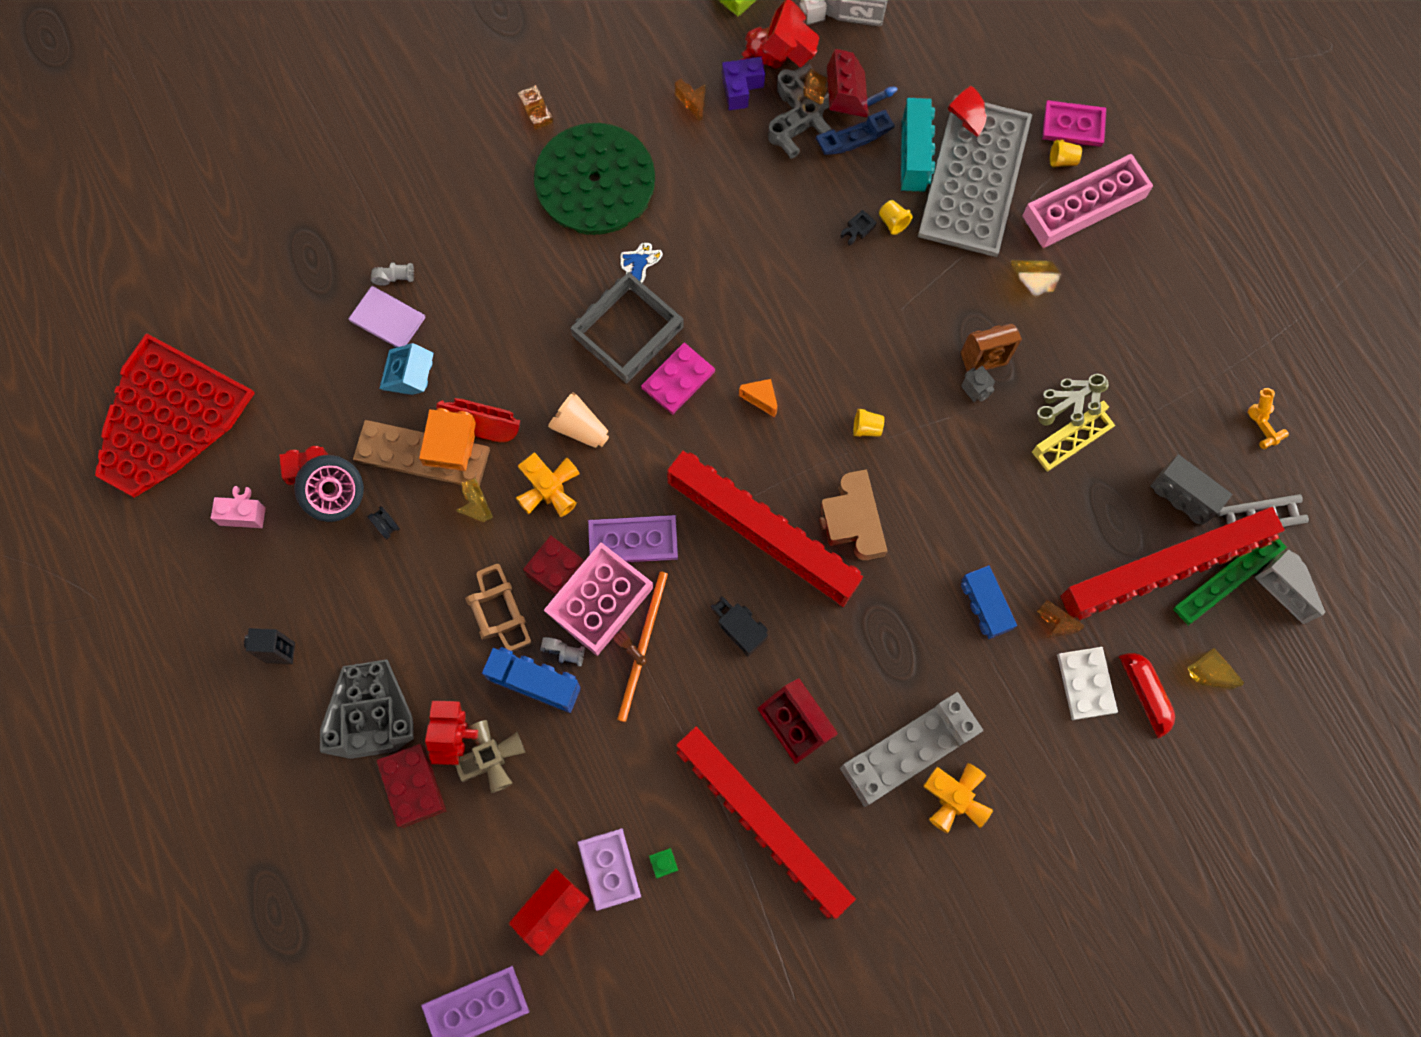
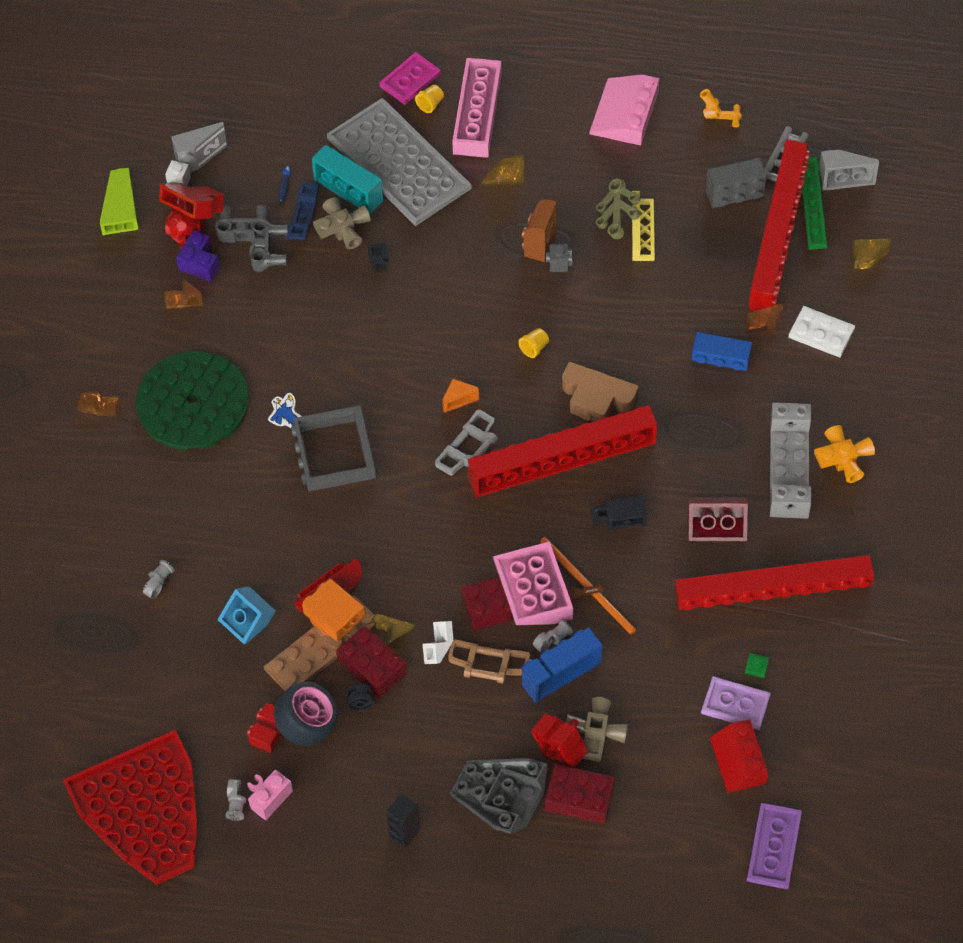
camera: 50 degrees left, 15 degrees down
lavender tile [349,286,425,348] -> none
light orange brick [516,452,580,517] -> none
light nougat cone [548,392,609,448] -> none
medium lavender plate [588,515,678,562] -> none
dark pink plate [641,343,715,415] -> none
clear orange slope [803,69,827,105] -> none
dark red slope [827,49,868,118] -> none
yellow piece [879,200,913,234] -> none
brick [948,86,986,137] -> none
red brick [1119,653,1175,738] -> none
none -> light grey connector [226,779,246,821]
none -> dark tan brick [313,197,371,249]
none -> dark red brick [336,625,407,699]
none -> white slope [423,621,454,664]
none -> light grey bar [435,410,498,475]
none -> bright pink slope [590,75,659,145]

